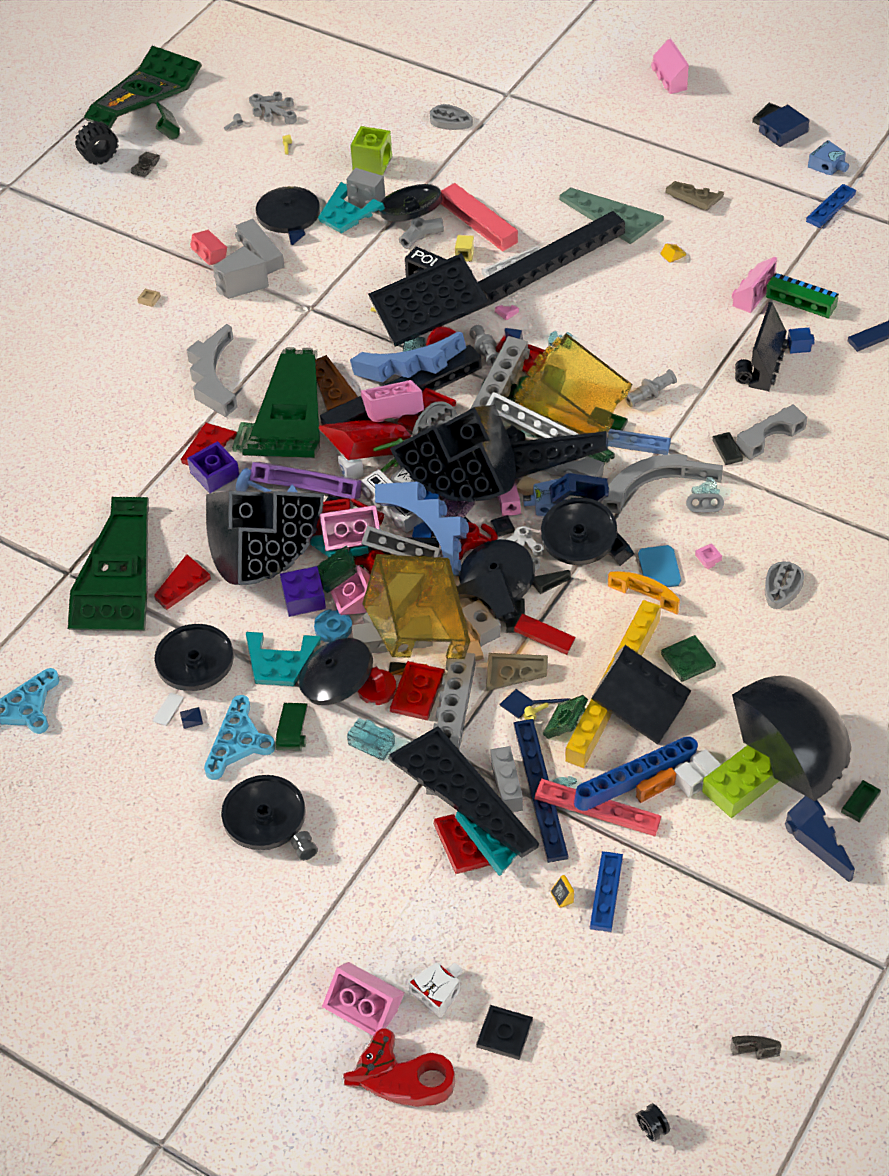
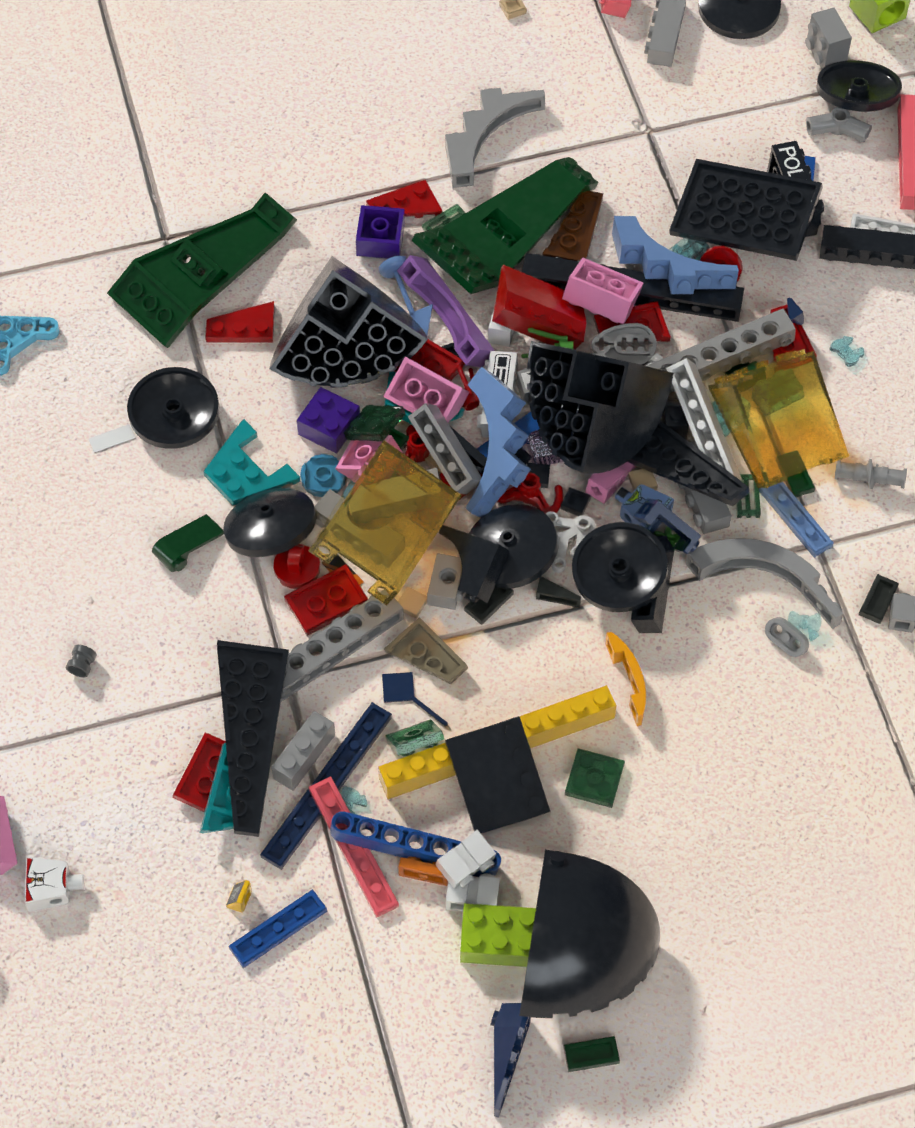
camera: 40 degrees right, 10 degrees up
dark blue slope [180,707,203,729] -> none
medium azure beam [204,695,275,780] -> none
light grey slope [213,246,269,299] -> none
black dish [221,775,306,850] -> none
dark blue slope [288,229,305,245] -> none
teal wing [318,182,385,233] -> none
clear light blue brick [347,718,395,761] -> none
light yellow brick [455,235,474,262] -> none
light grey piece [469,325,499,367] -> none
black tile [476,1005,533,1060] -> none
bright pink tile [495,305,519,320] -> none
red tile [514,613,576,655] -> none
light yellow hand [523,703,548,720] -> none
dark azure piece [638,545,681,587] -> none
bright pink tile [695,543,722,569] -> none
light grey piece [765,561,804,609] -> none
none -> white brick [436,830,496,889]

